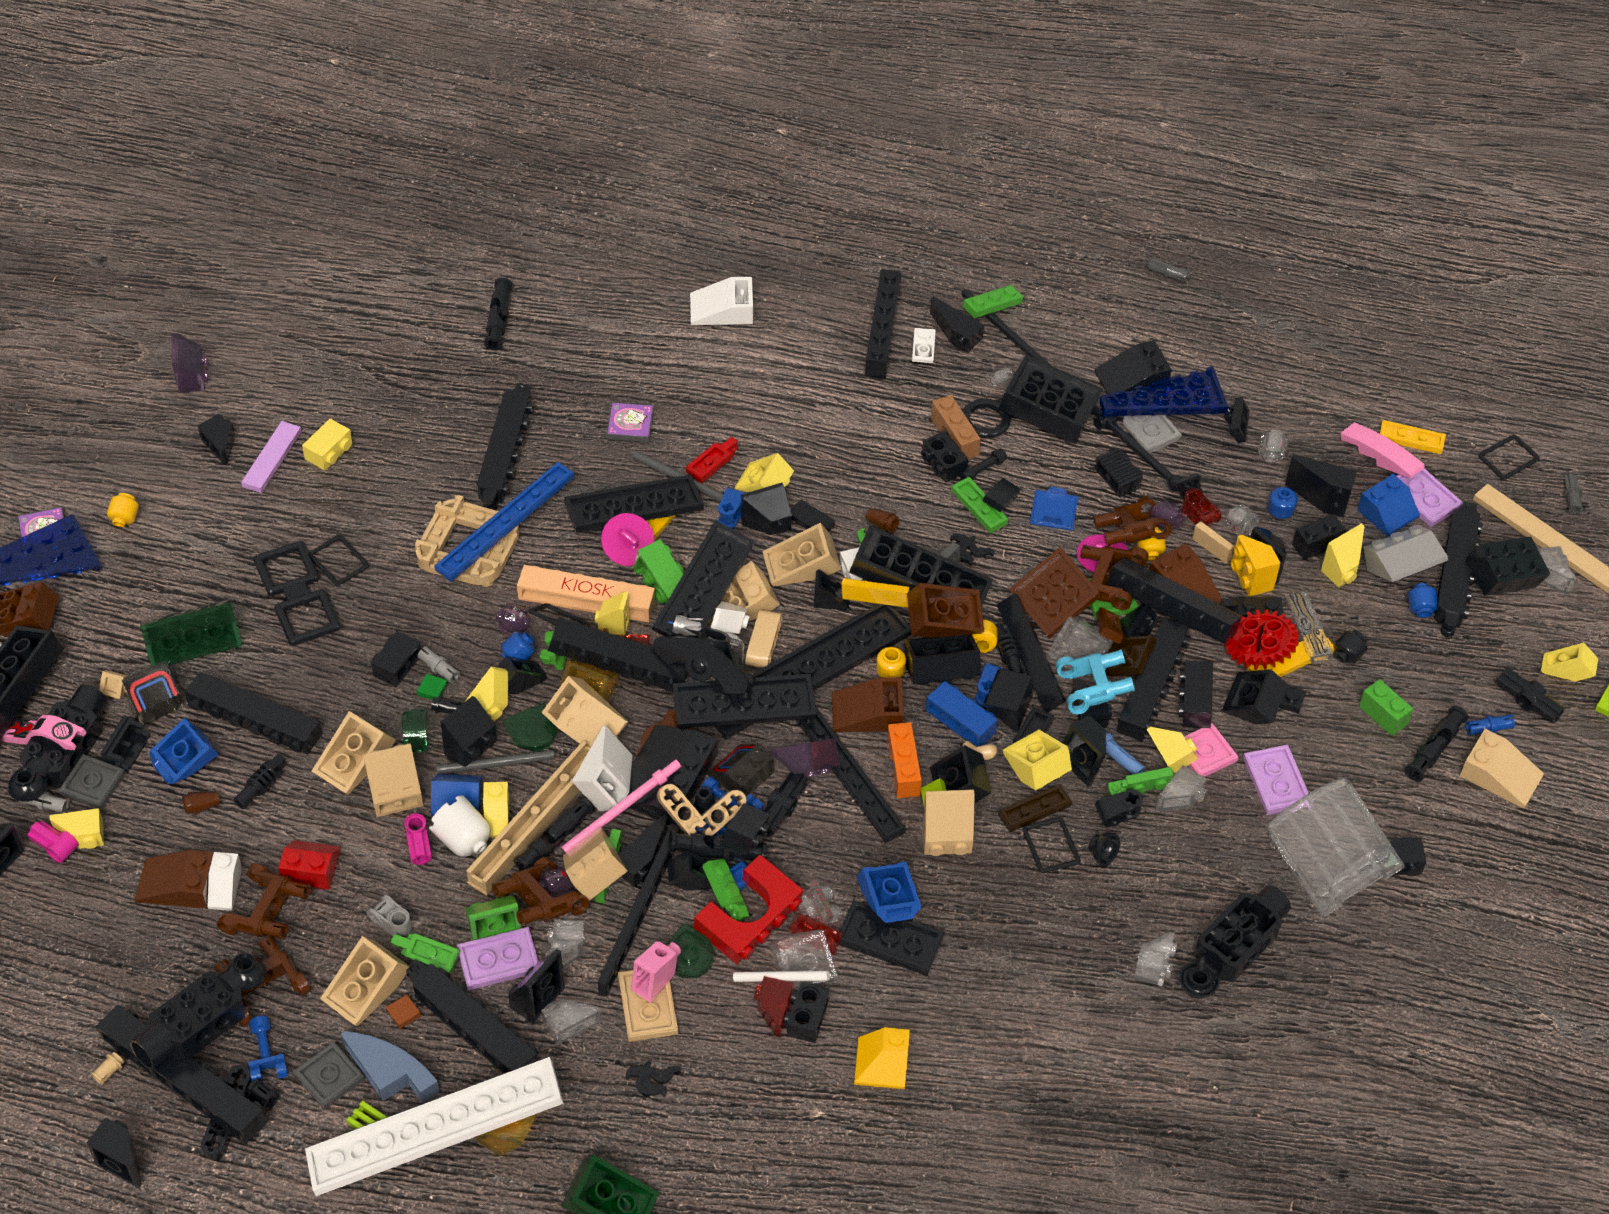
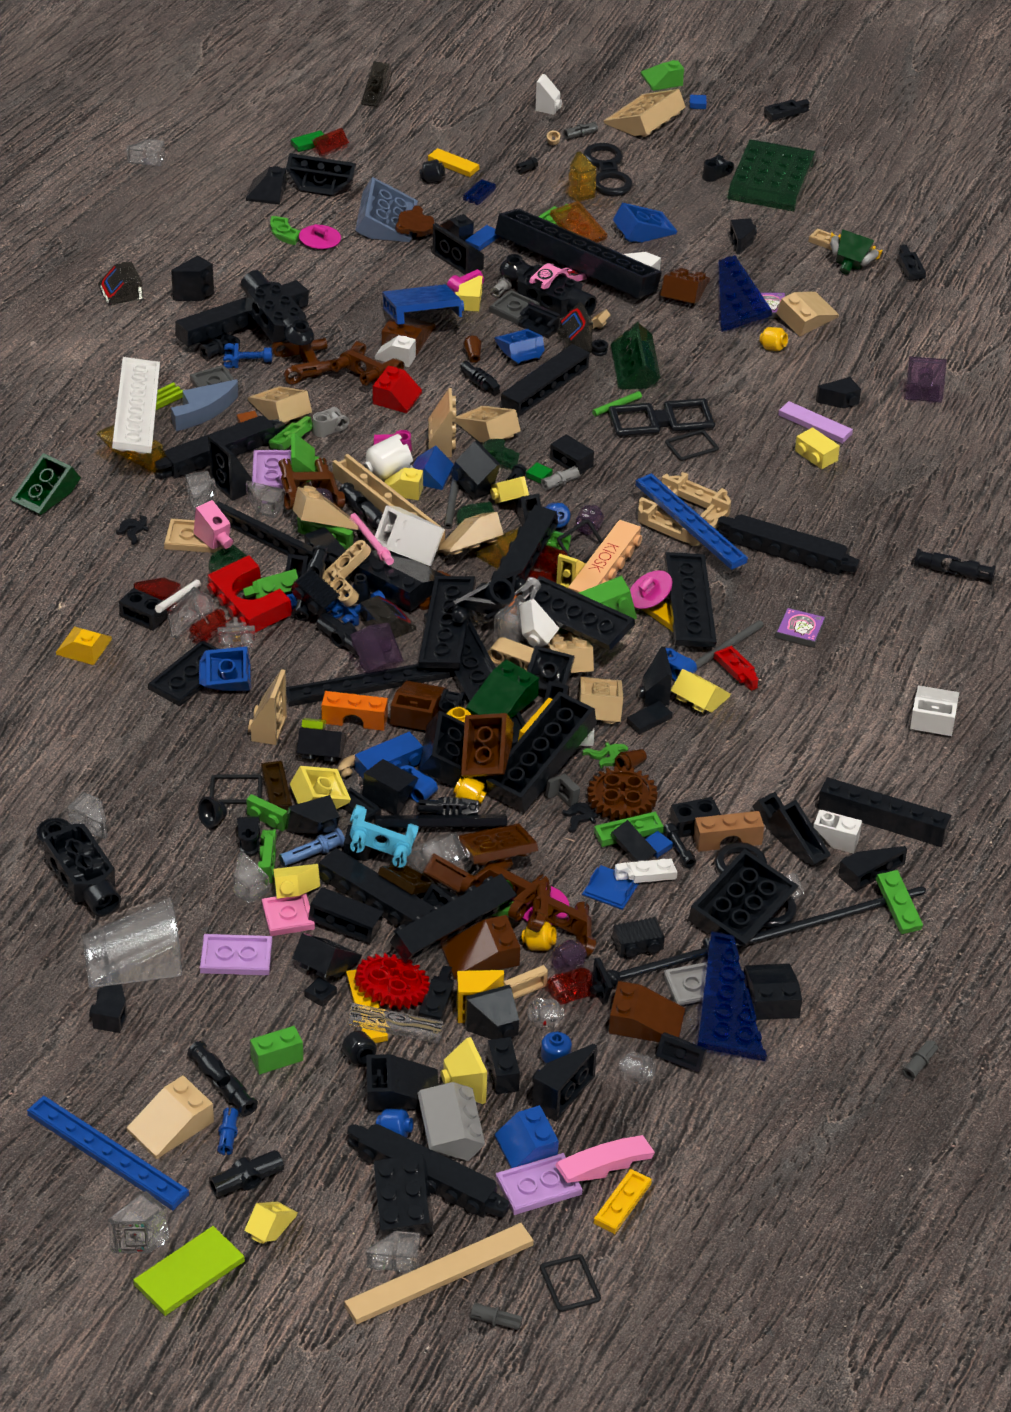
camera: 105 degrees right, 10 degrees down
none -> blue tile [27,1096,189,1211]
none -> bright green plate [246,794,288,831]
none -> black slope [366,1054,438,1110]
none -> blue panel [382,284,464,325]
none -> black piece [438,688,466,713]
none -> dark green slope [466,659,539,719]
none -> black slope [527,646,575,694]
none -> reddish brown gear [587,766,658,821]
none -> bright green bar [592,391,642,417]
none -> reddish brown slope [609,981,685,1042]
none -> white hinge [614,859,677,883]
none -> blue tile [646,831,673,858]
none -> black slope [752,792,831,865]
none -> tan slope [776,292,839,337]

